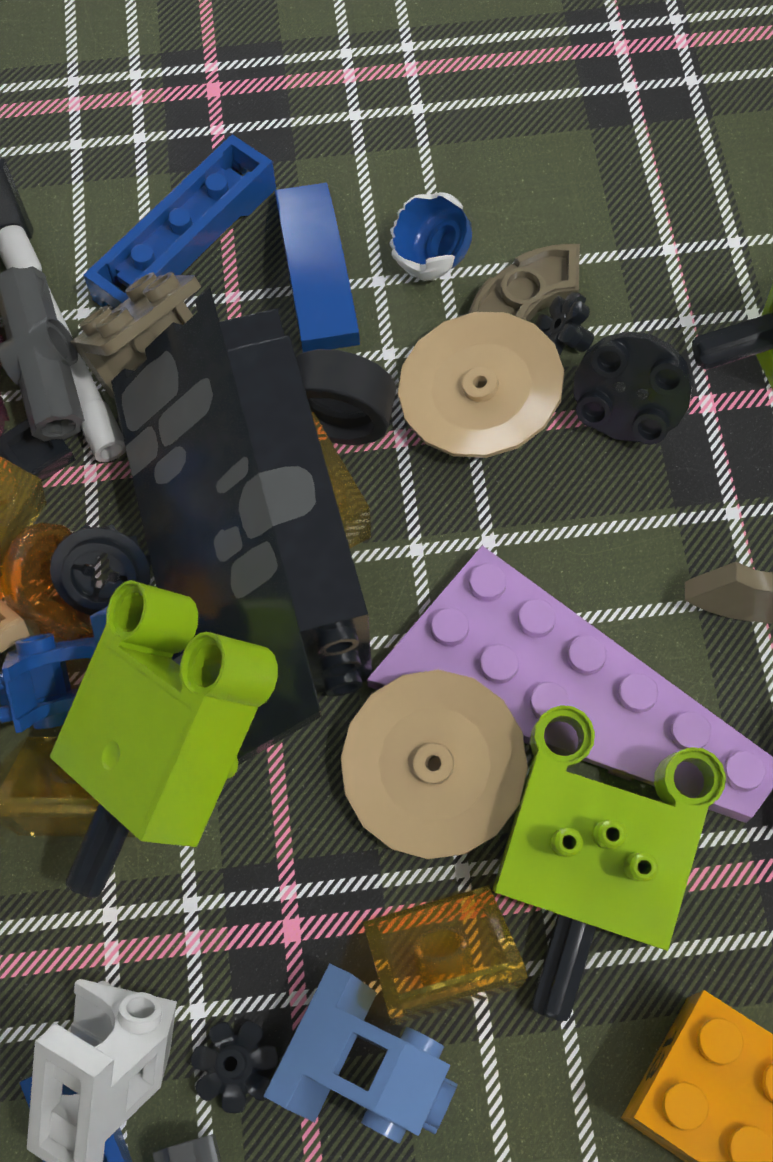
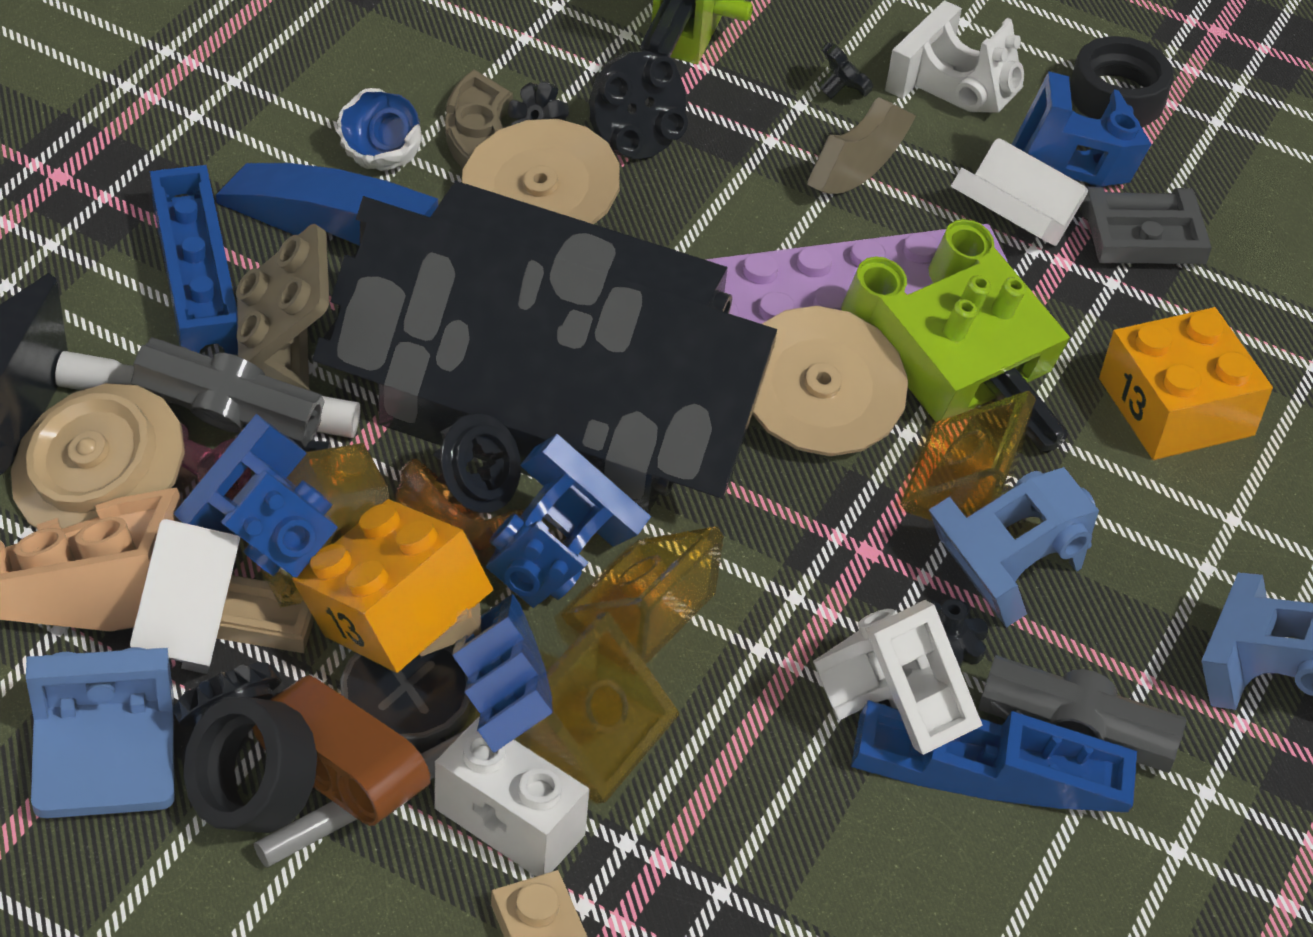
camera: 60 degrees left, 20 degrees down
lime piece [50,580,278,898] -> none

